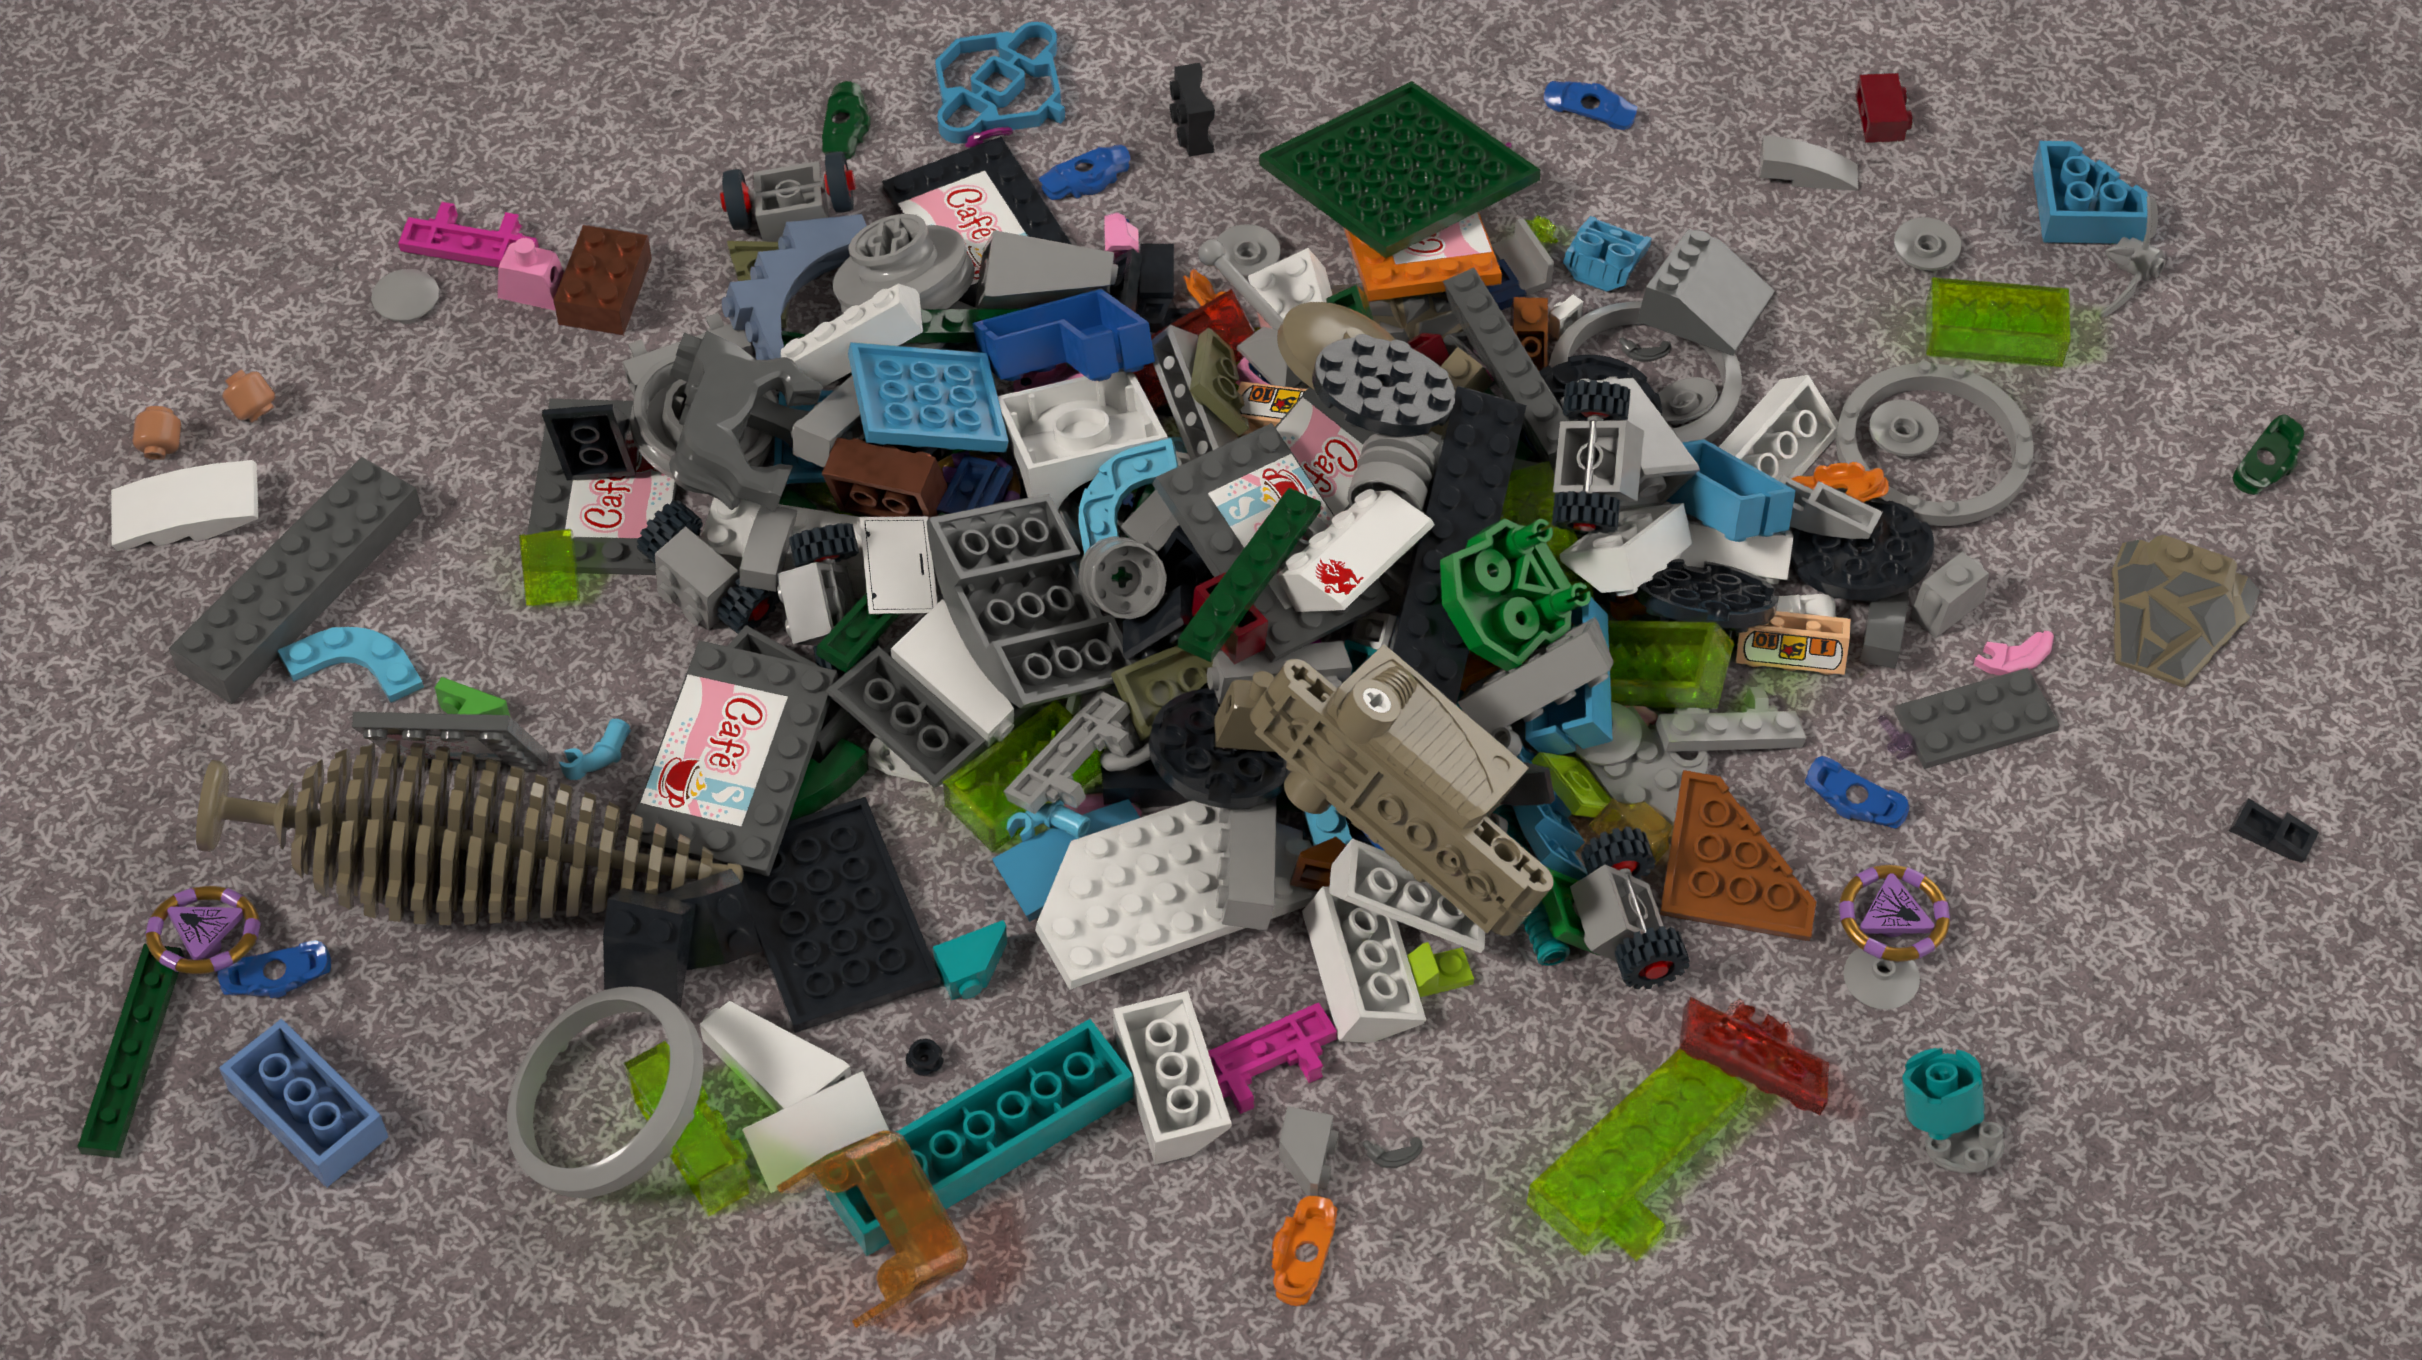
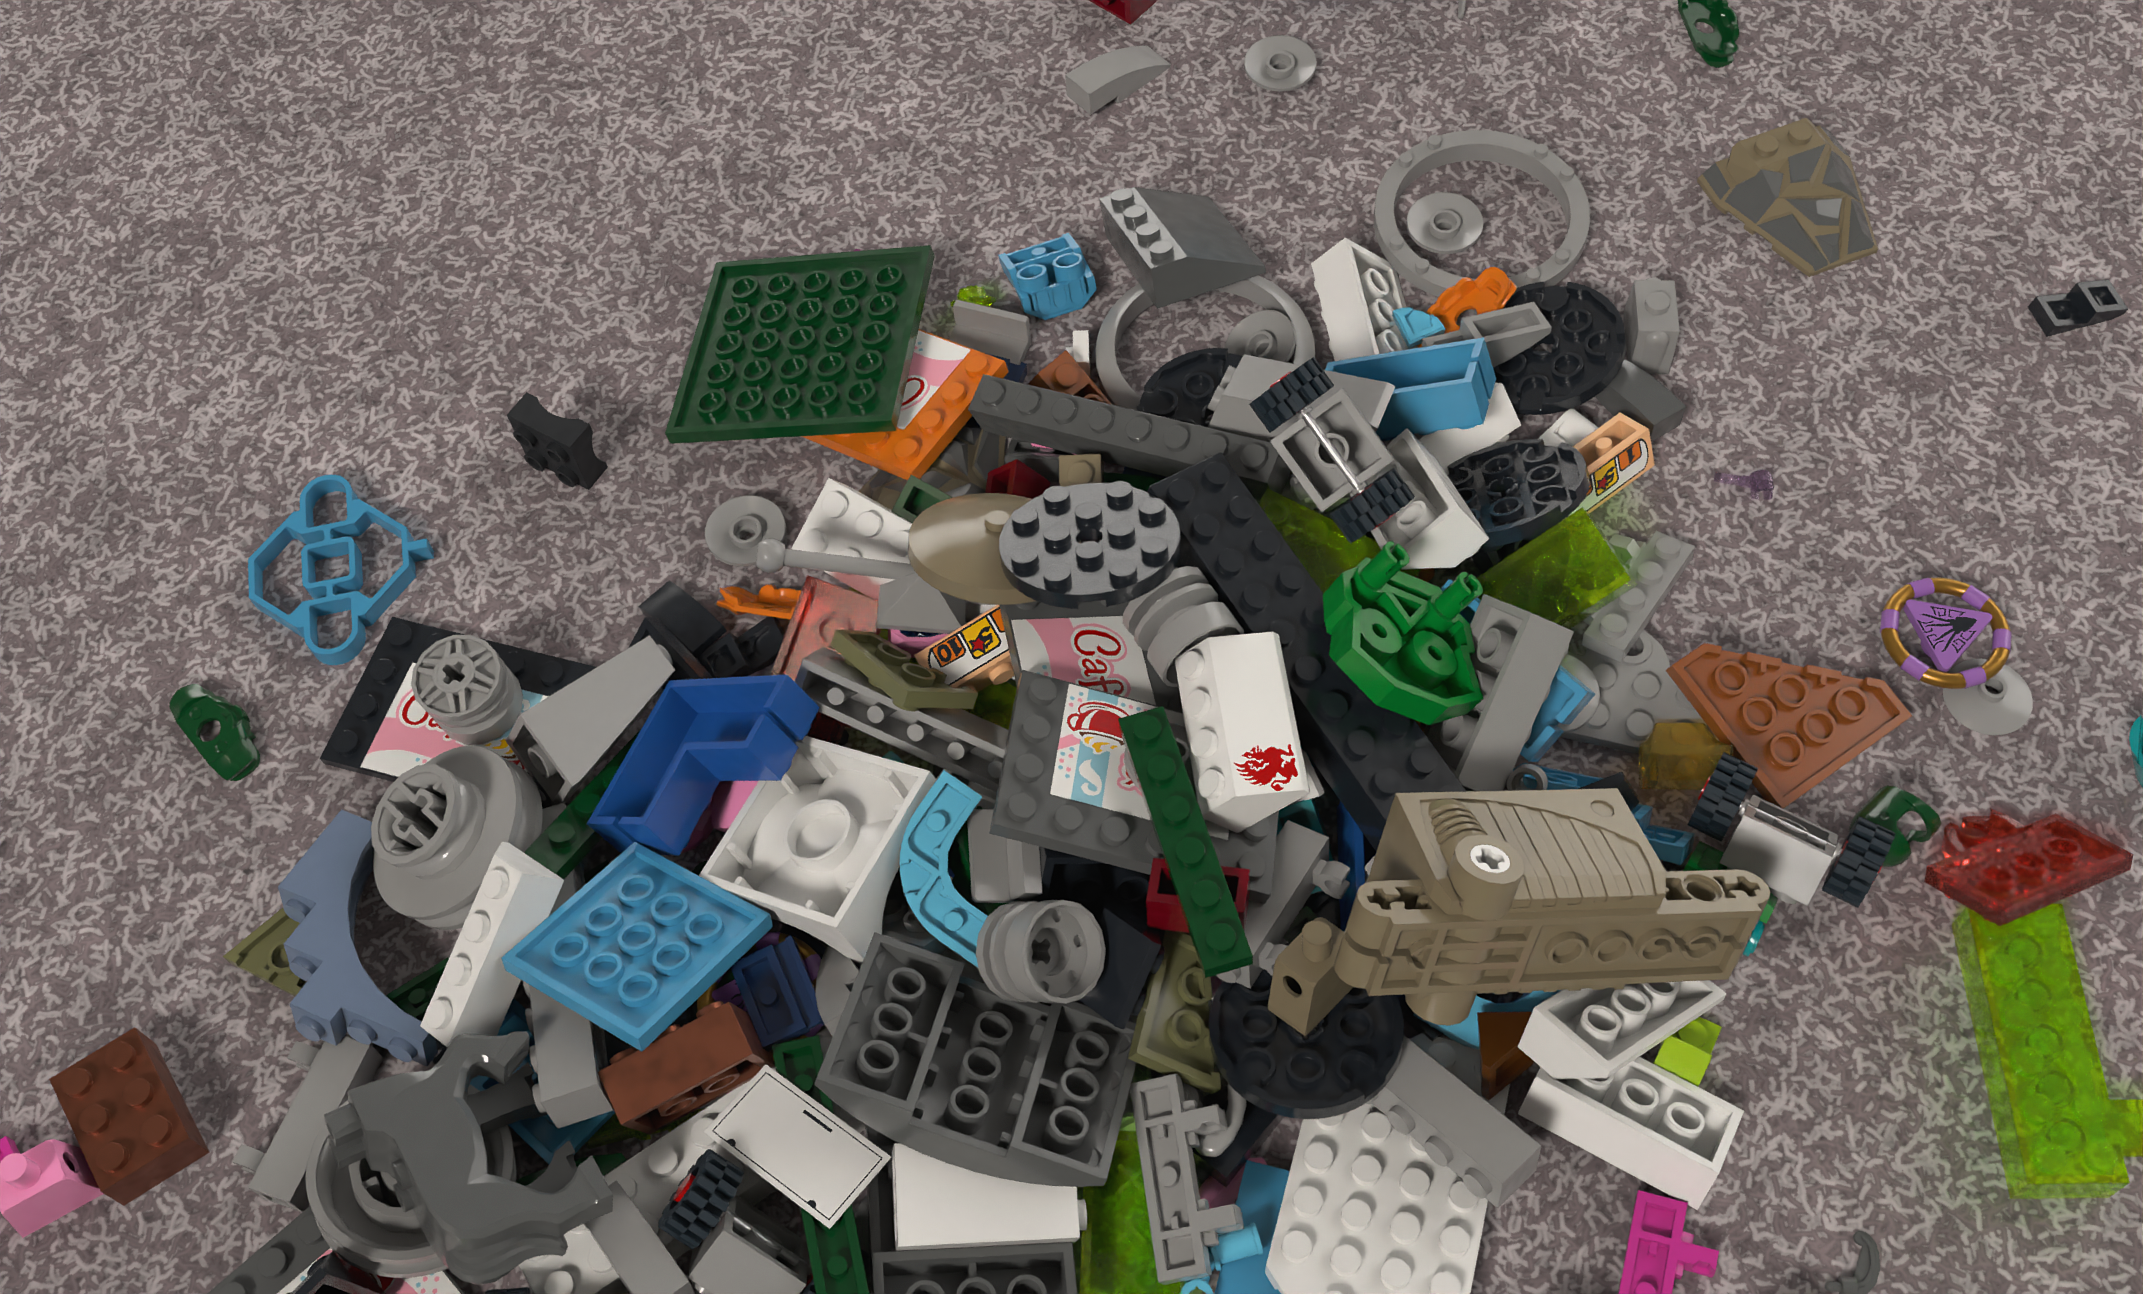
camera: 40 degrees left, 5 degrees up
brick [720,152,856,242] -> none
magenta piece [965,127,1013,148] -> none
blue piece [1038,144,1130,200] -> none
bright pink rock [1105,212,1139,260] -> none
lime tile [1531,752,1620,820] -> none
blue piece [1544,81,1637,130] -> none
dark grey piece [1619,337,1671,362] -> none
blue piece [1805,756,1910,829] -> none
dark grey plate [1894,668,2059,769] -> none
clear neon green brick [1926,277,2071,367] -> none
bright pink piece [1973,631,2054,676] -> none
none -> light grey wheel [411,635,523,744]
none -> medium azure tile [1392,307,1446,349]
none -> dark green helmet [1849,785,1941,867]

